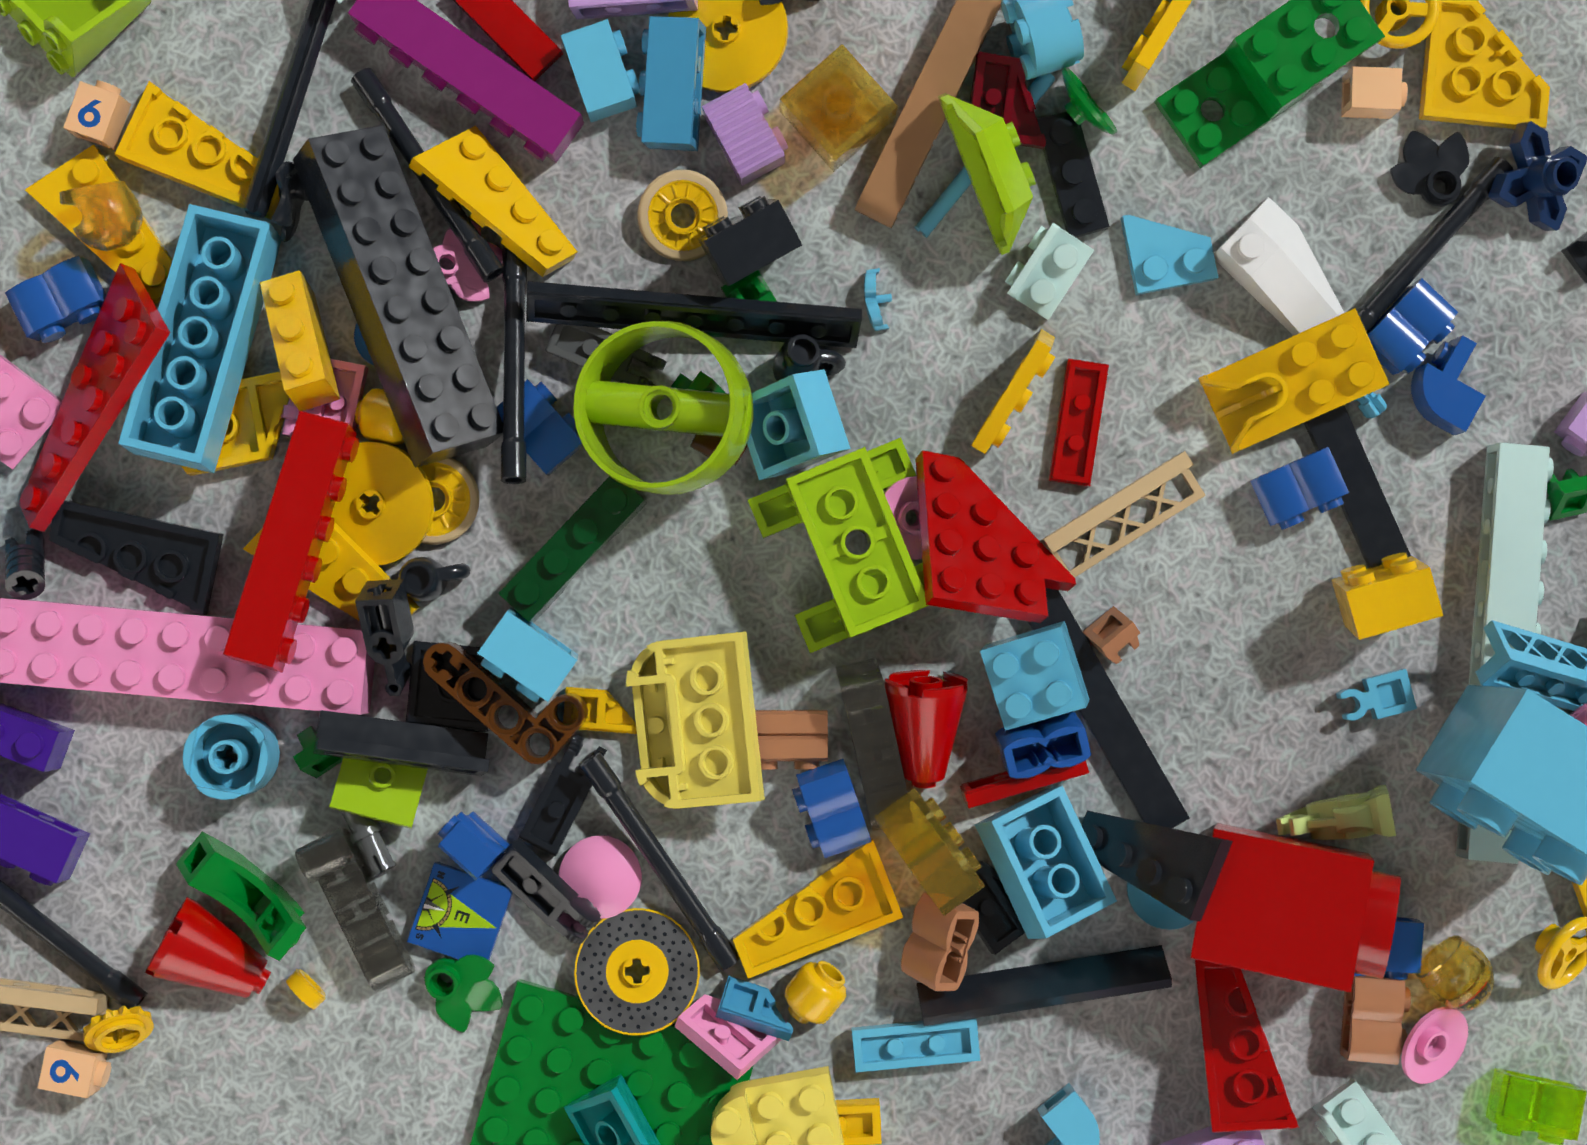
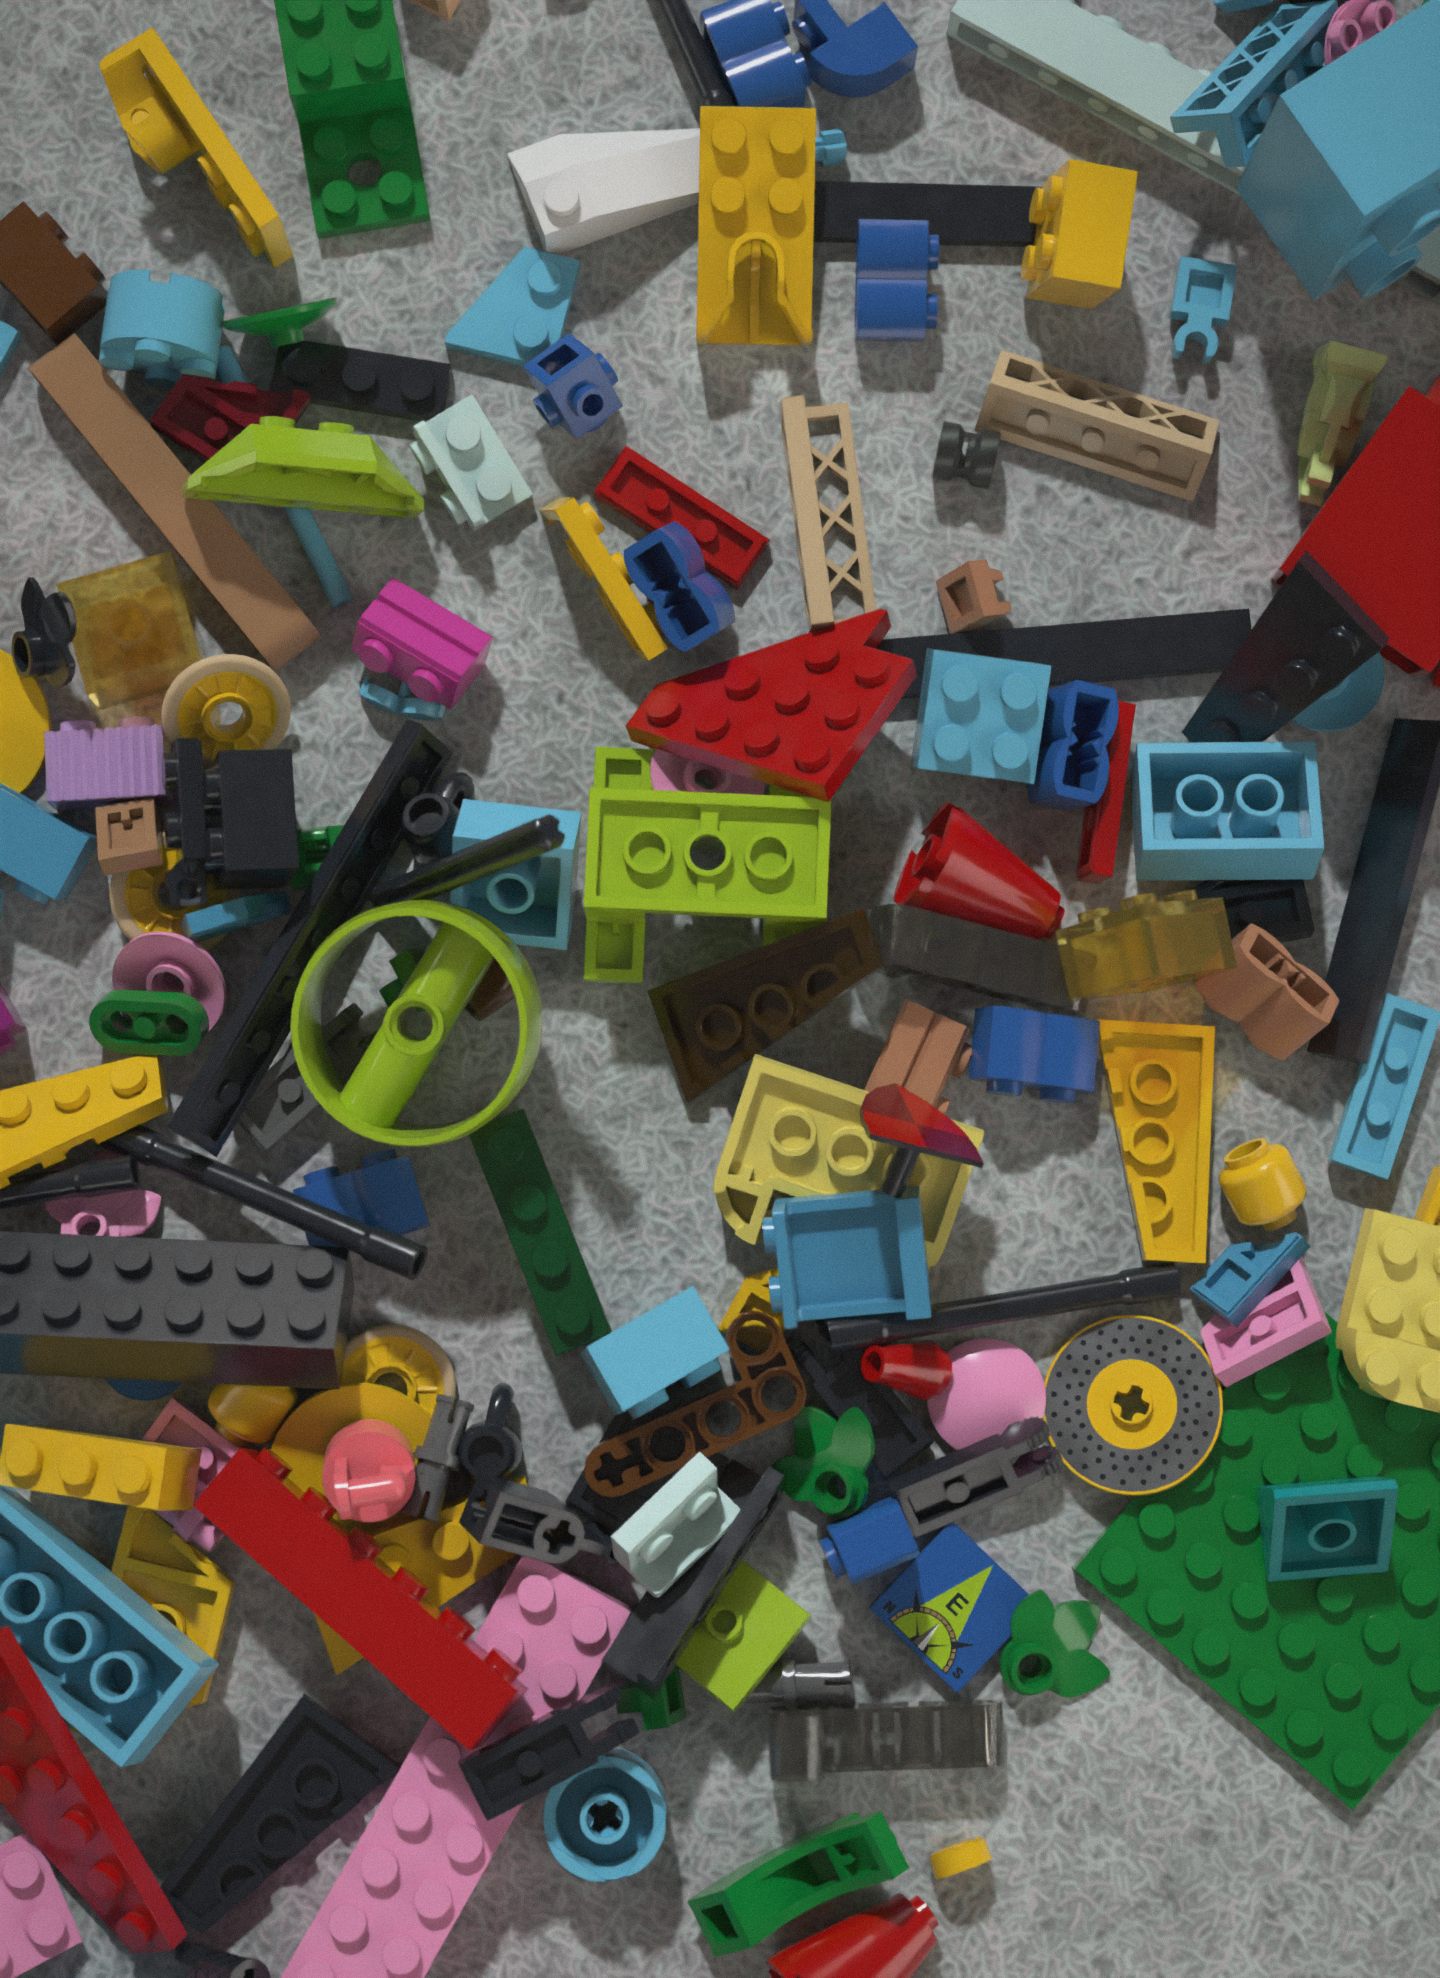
camera: 60 degrees left, 5 degrees down
none -> black plate [11,577,77,688]
none -> green plate [89,990,209,1056]
none -> medium nougat bracket [95,797,165,876]
none -> bright pink dish [112,931,227,1031]
none -> yellow wheel [161,654,291,769]
none -> black hinge [162,738,207,906]
none -> dark azure tile [180,891,291,943]
none -> coral piece [322,1419,416,1522]
none -> dark pink brick [351,577,493,710]
none -> black axle [368,814,565,909]
none -> dark grey pin [401,1394,474,1523]
none -> black hinge [458,1683,640,1821]
none -> blue brick [523,333,623,440]
none -> light aqua bracket [611,1451,741,1597]
none -> blue brick [624,522,735,652]
none -> dark brown wing [647,909,884,1102]
none -> dark azure panel [762,1186,932,1329]
none -> green plate [771,1406,875,1518]
none -> shield [859,1083,984,1198]
none -> red cone [861,1340,952,1400]
none -> pearl dark grey wheel [932,421,1001,489]
none -> tan fence [974,349,1219,502]

